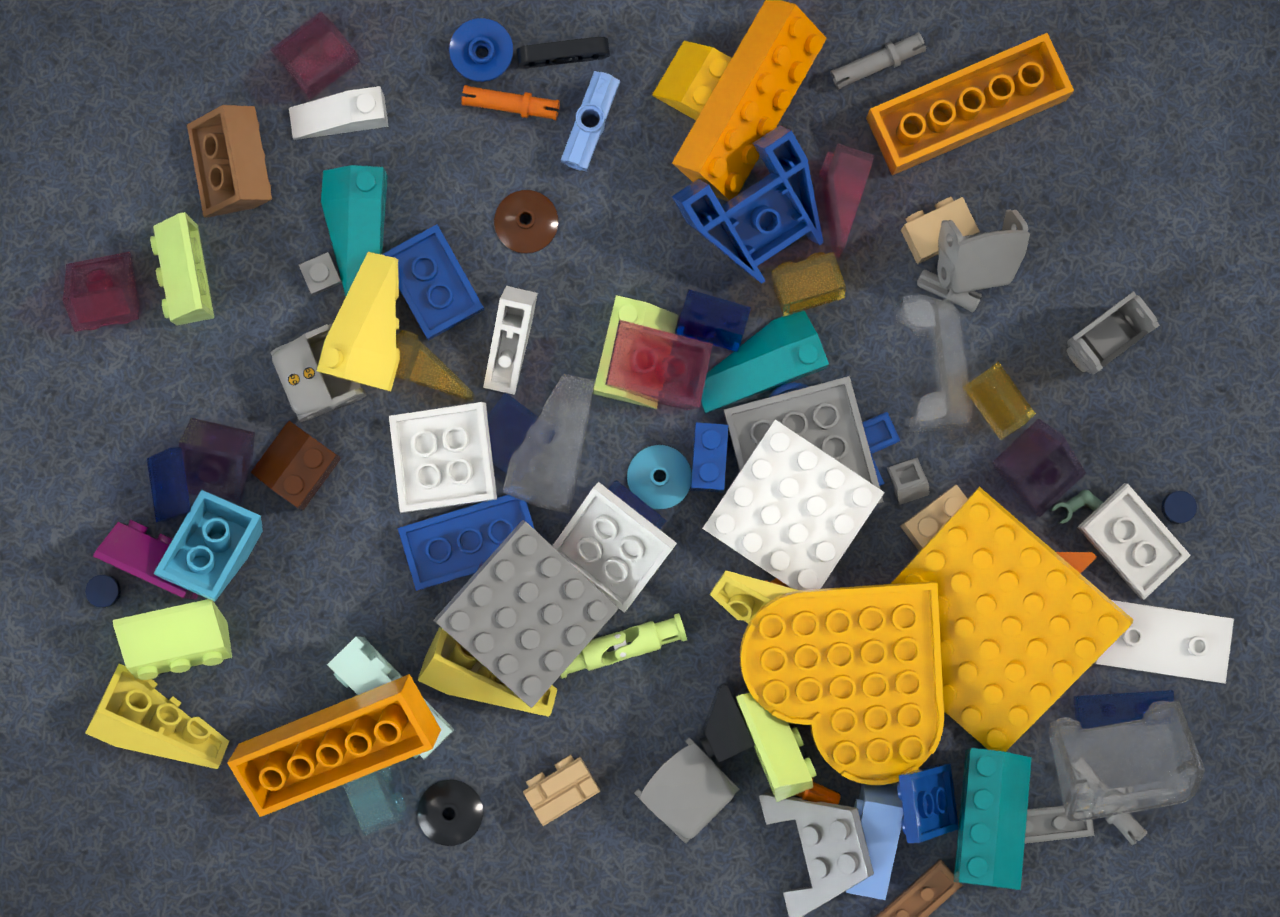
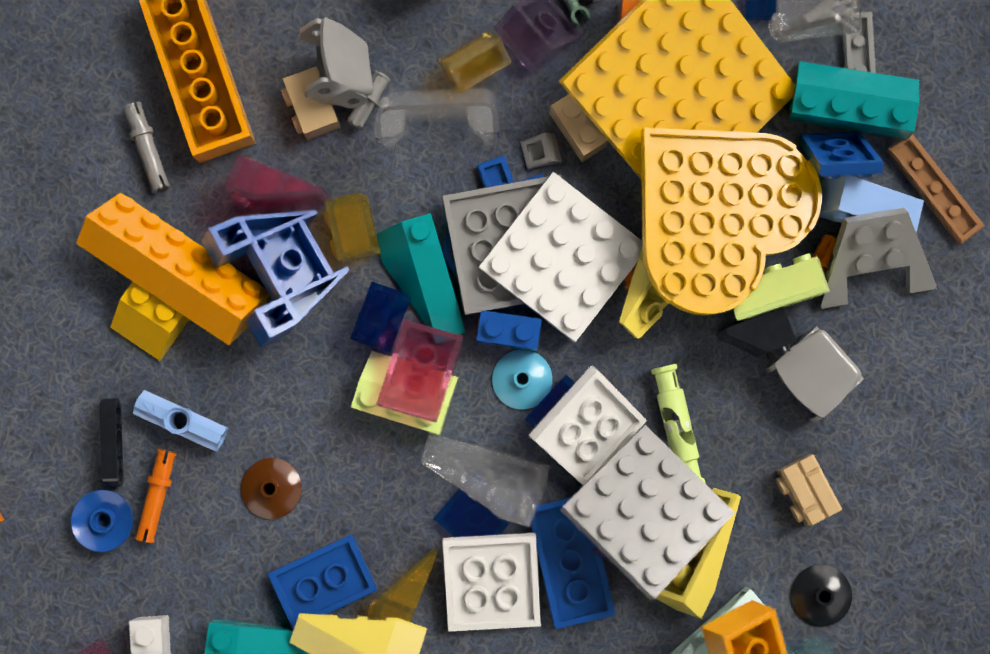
camera: 85 degrees left, 0 degrees up
white slope [483,286,538,395] -> none

